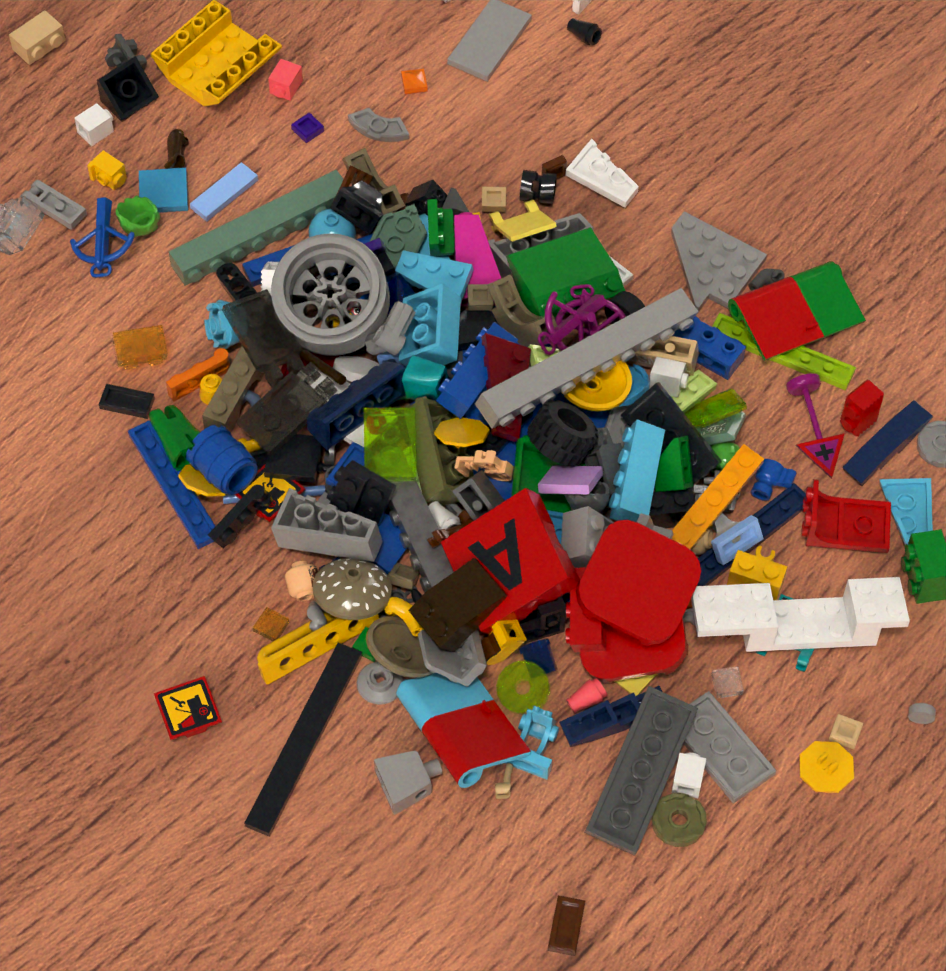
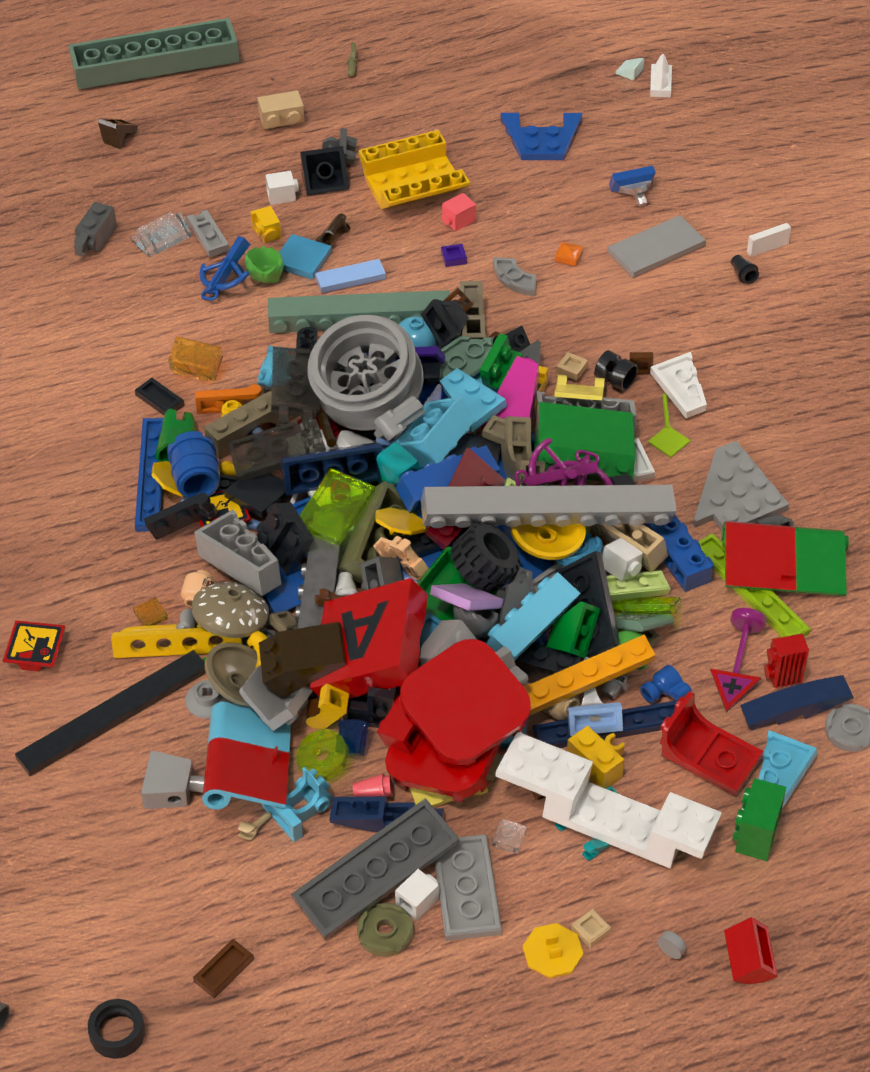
camera: 30 degrees right, 10 degrees down
none -> lime piece [648,394,691,458]

